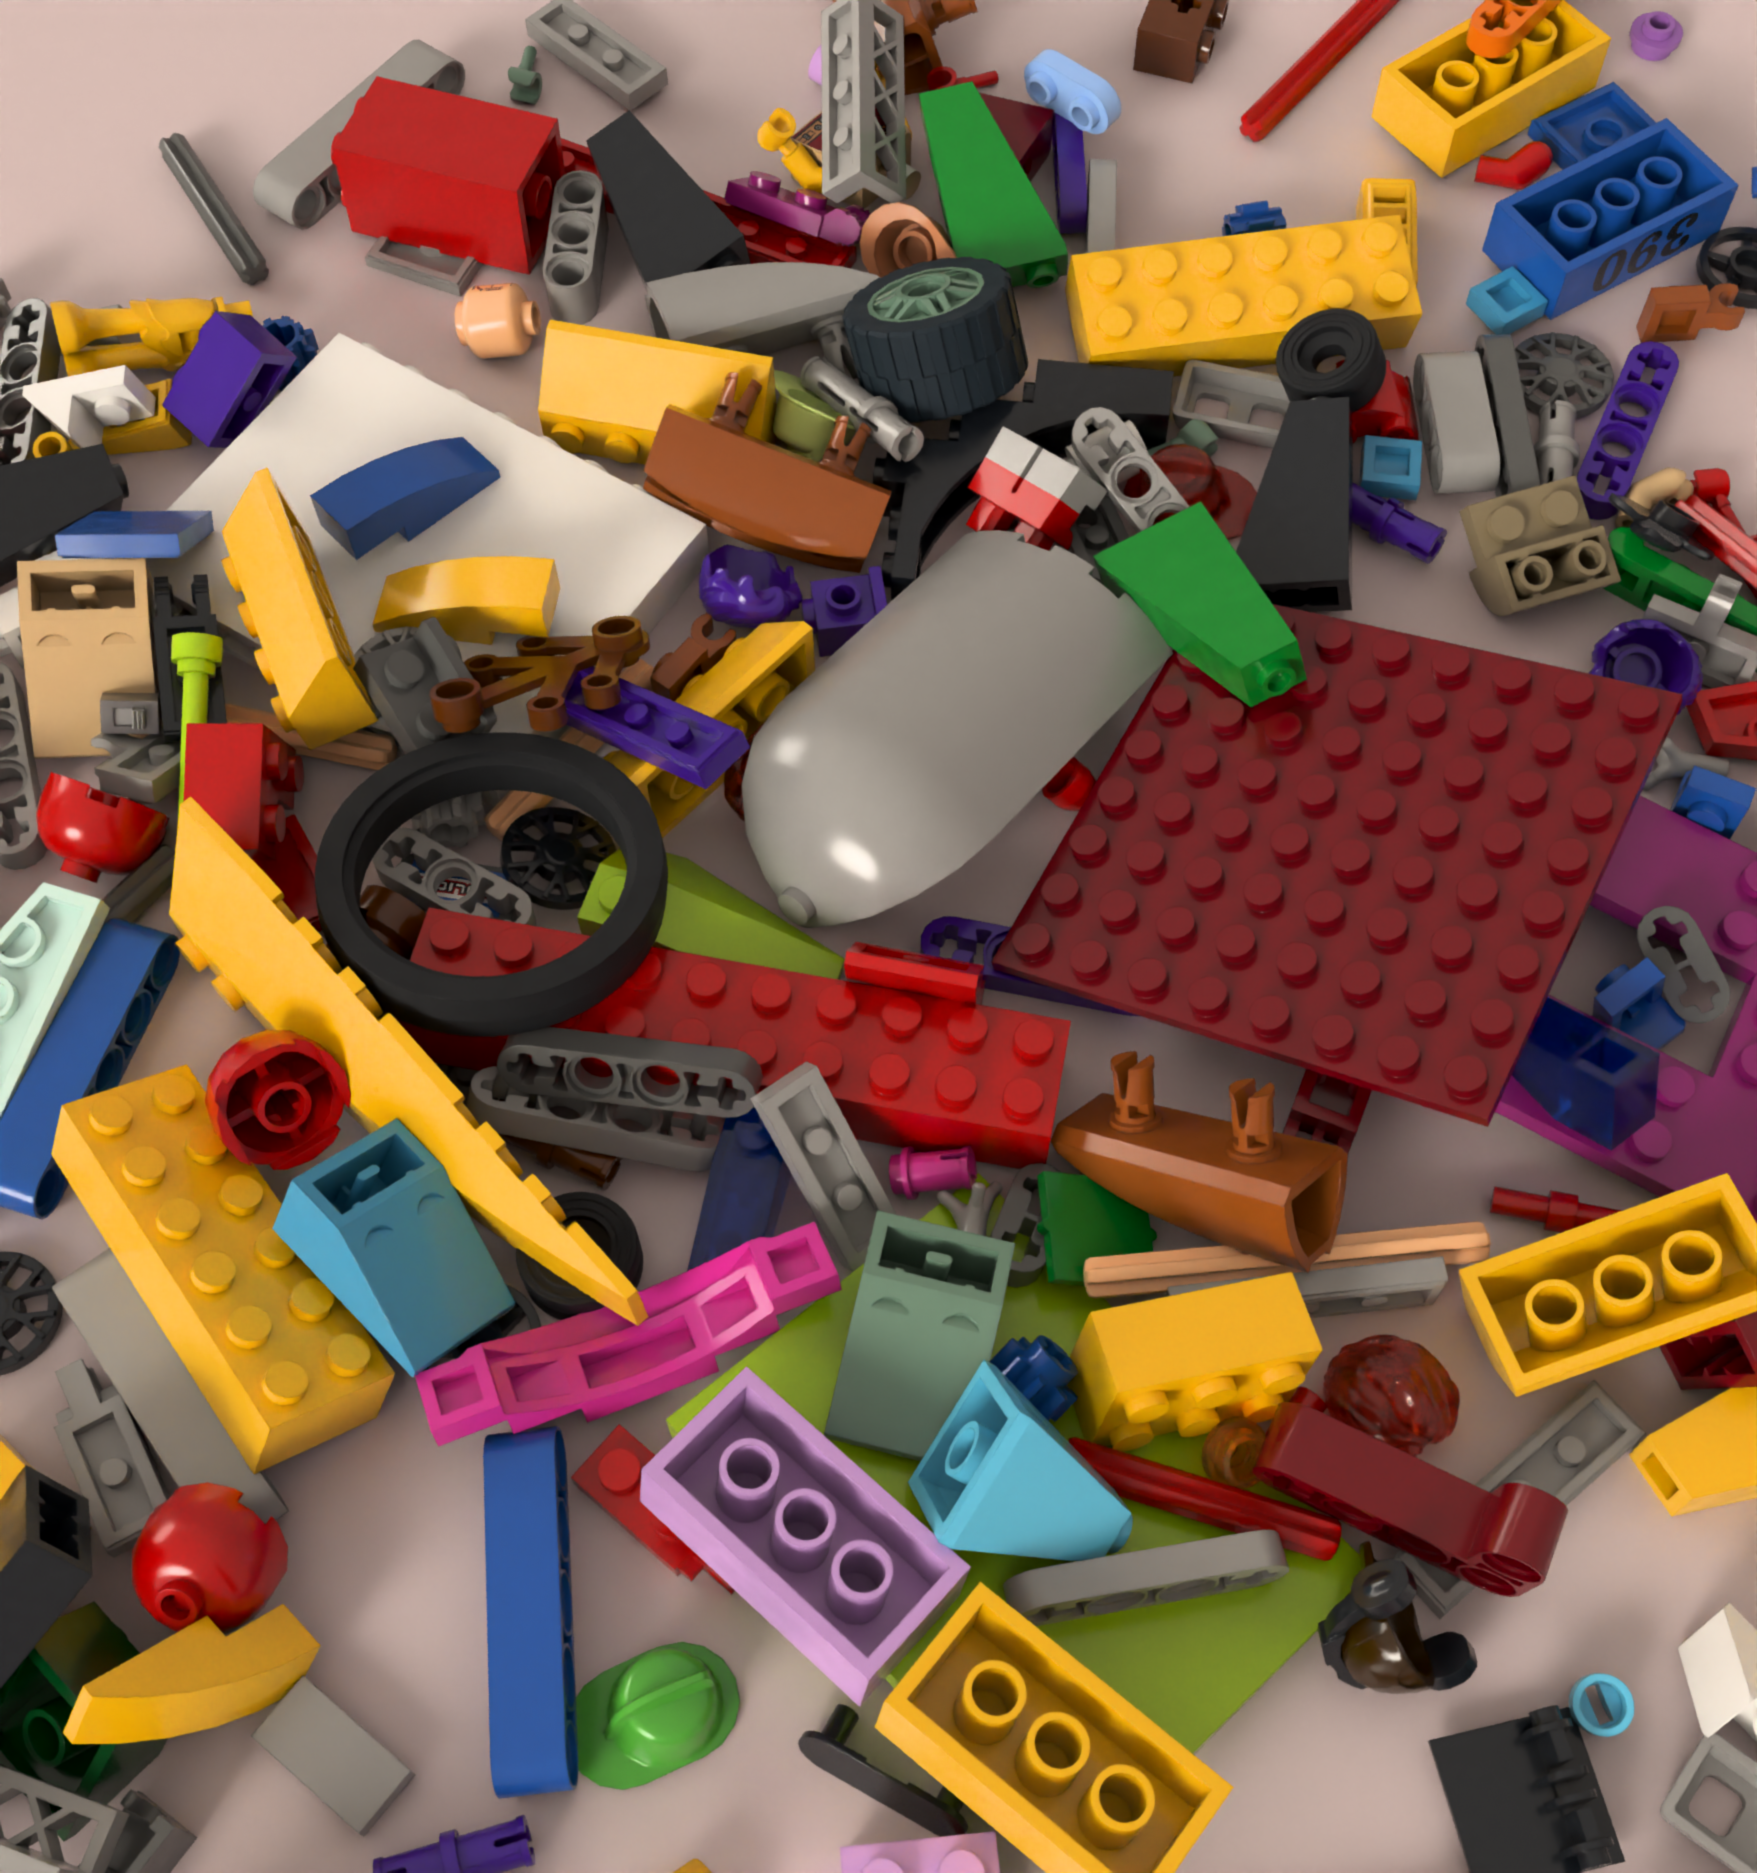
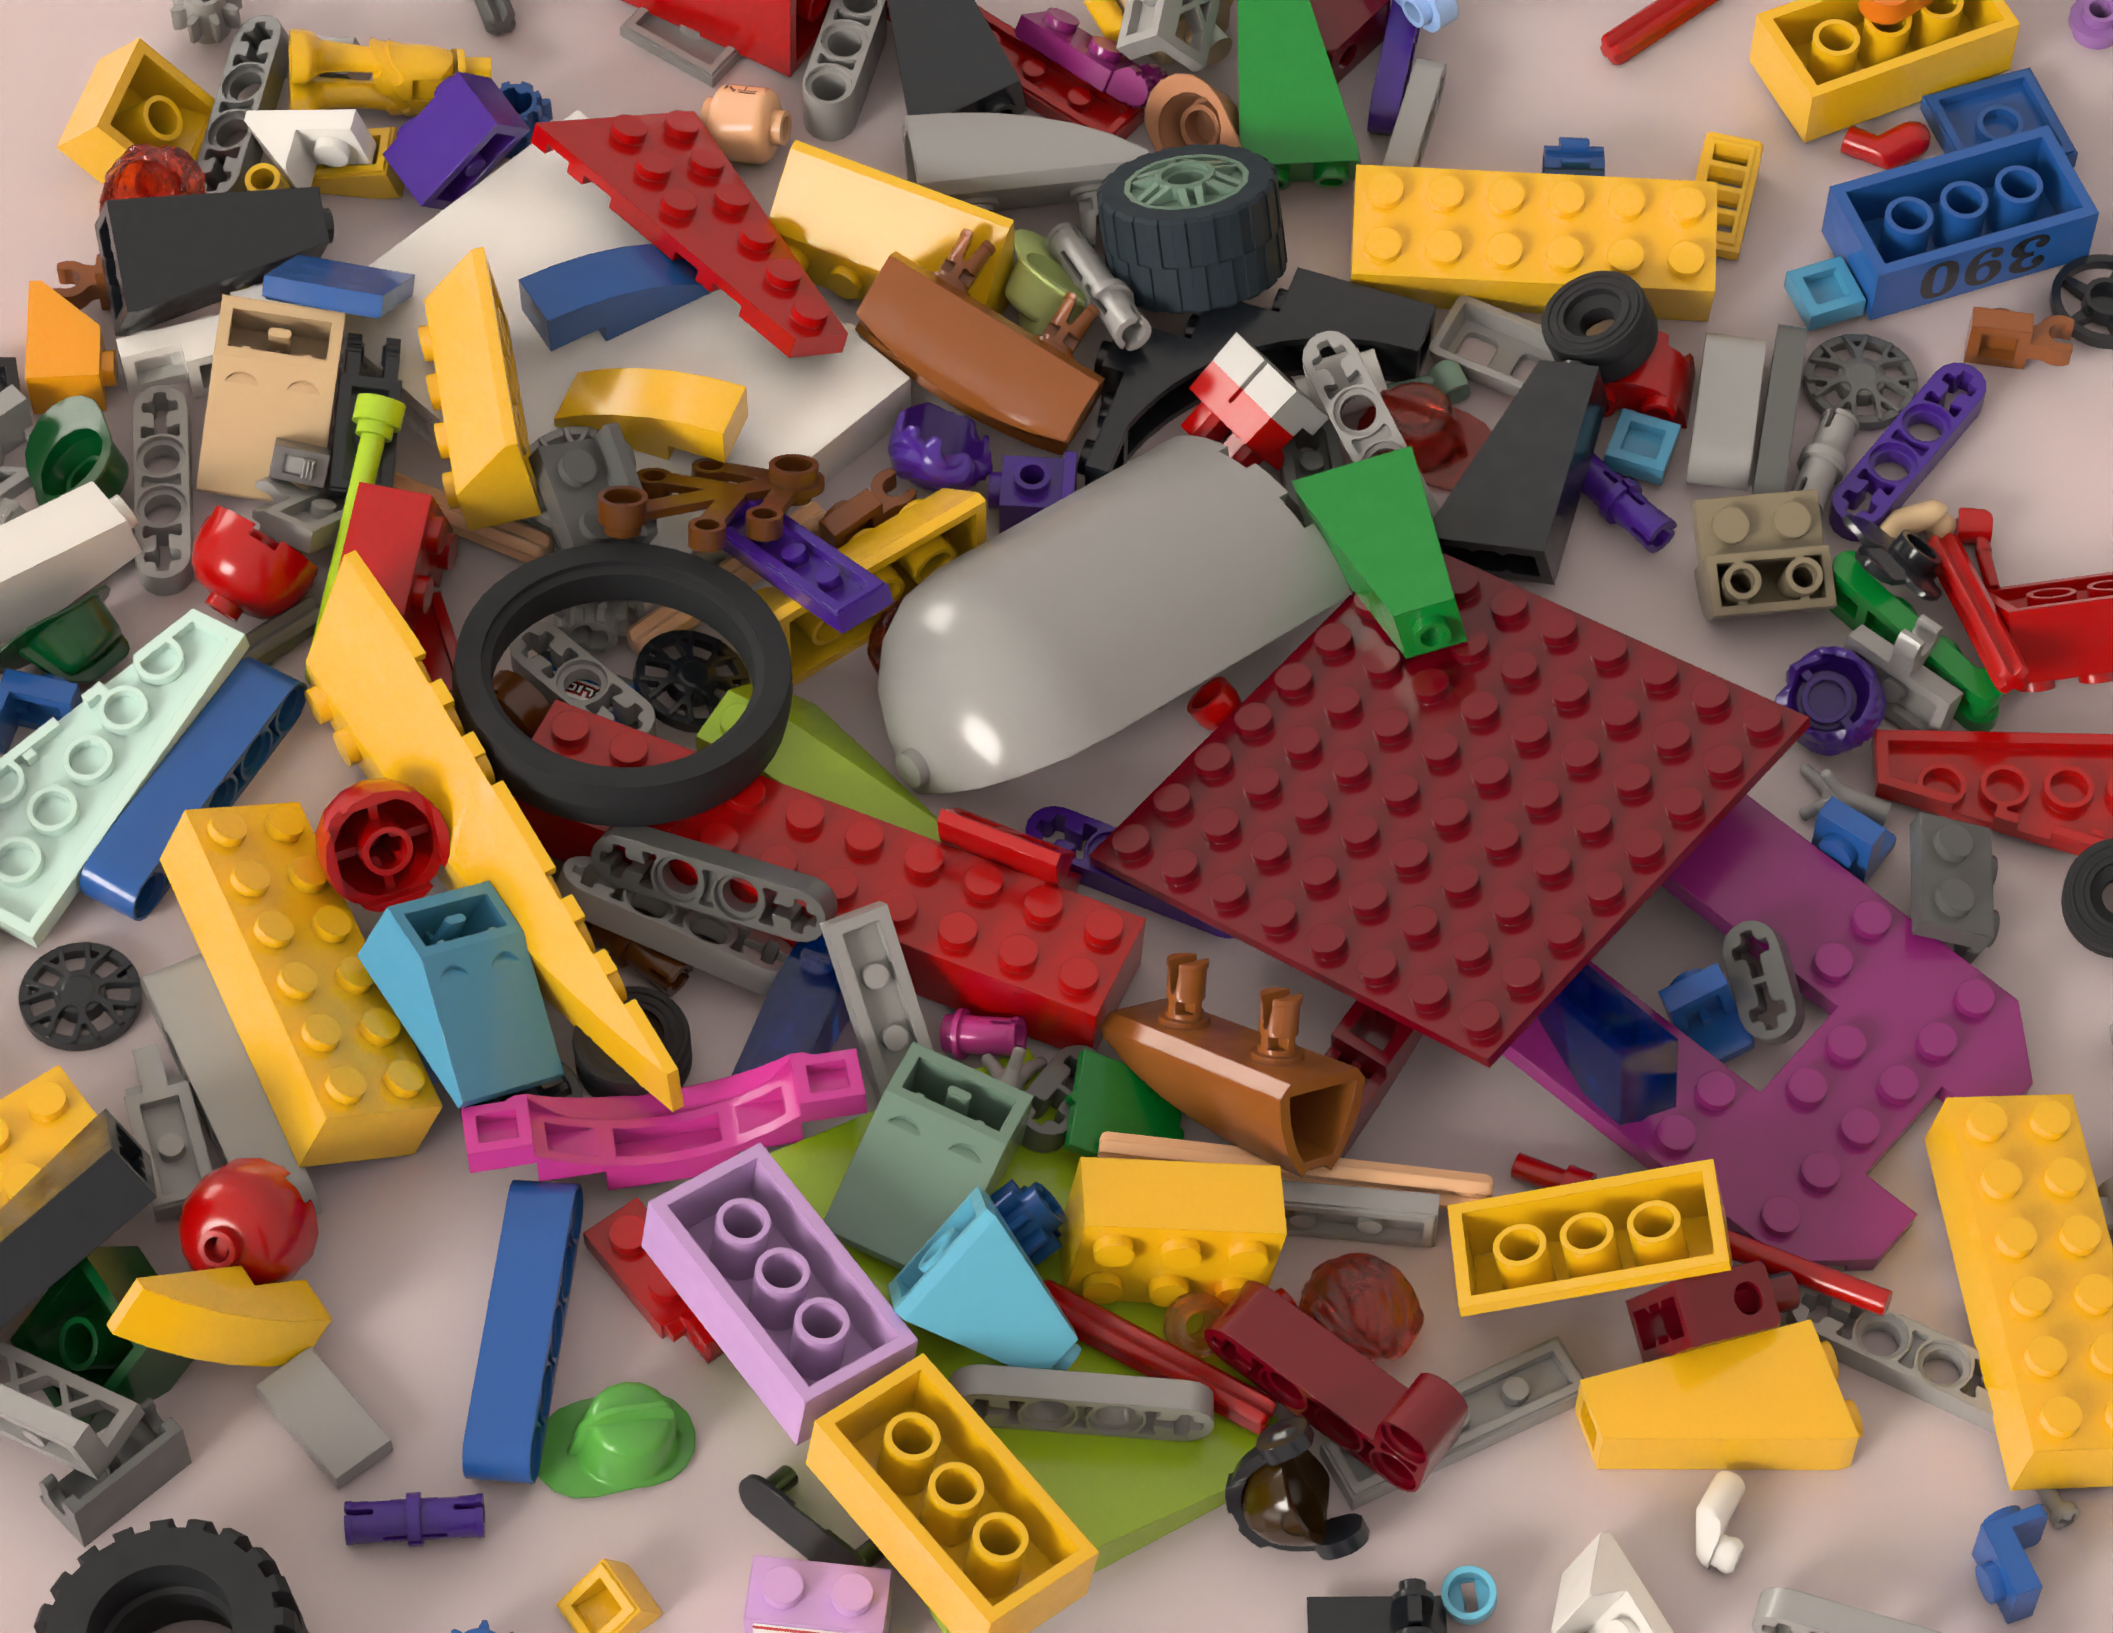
camera: 10 degrees right, 5 degrees down
none -> red wing [530,110,848,358]

